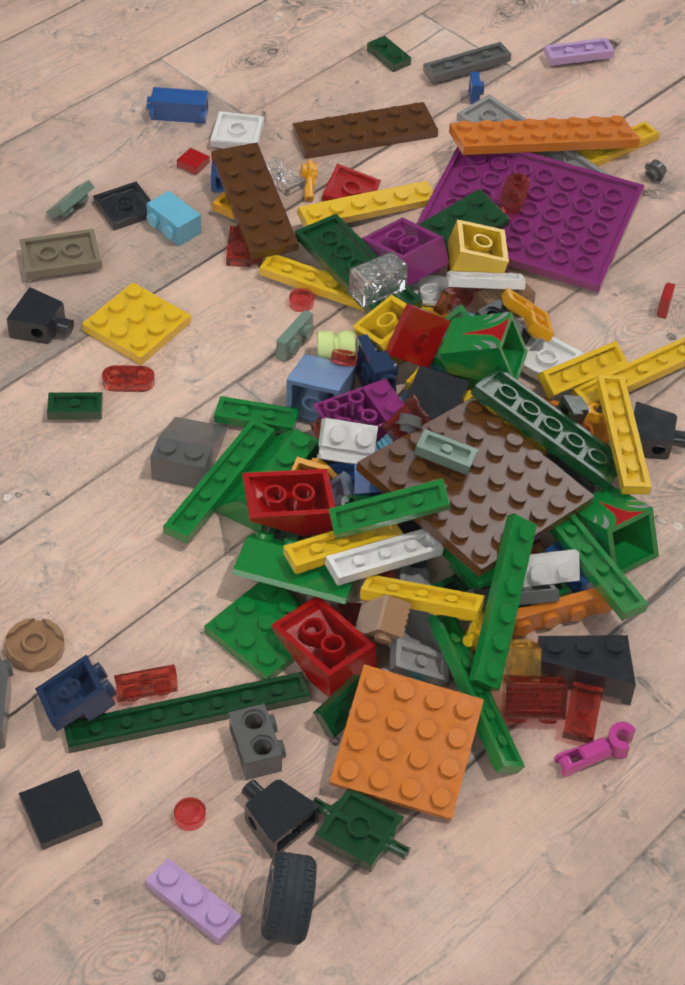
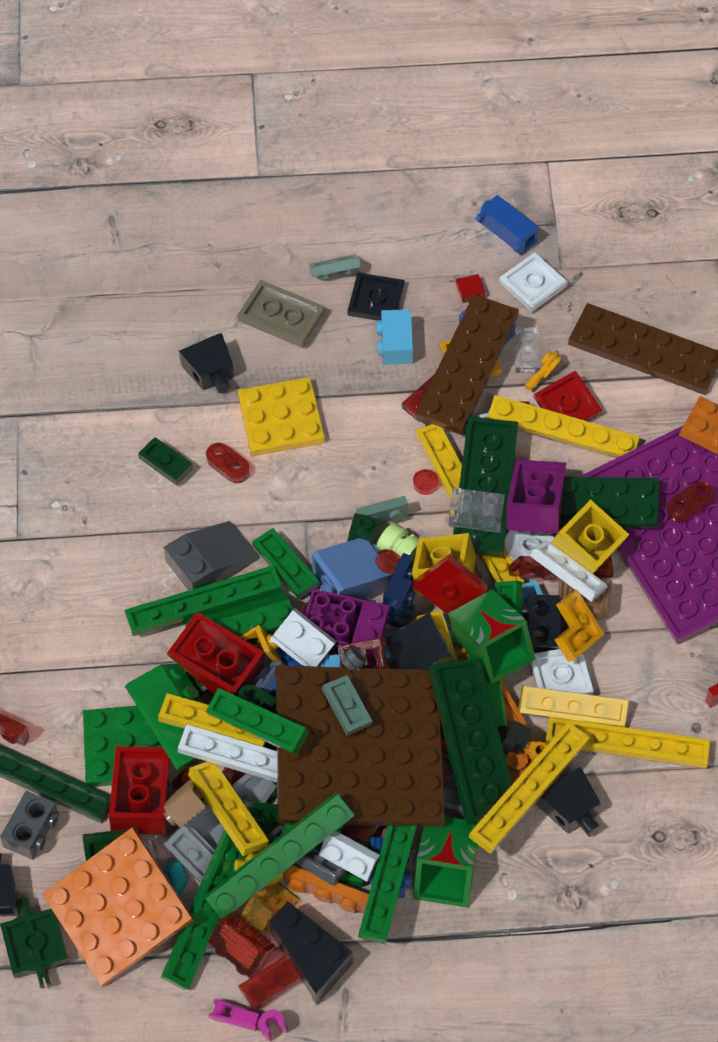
camera: 45 degrees right, 10 degrees up
none -> dark green bracket [347,513,379,542]

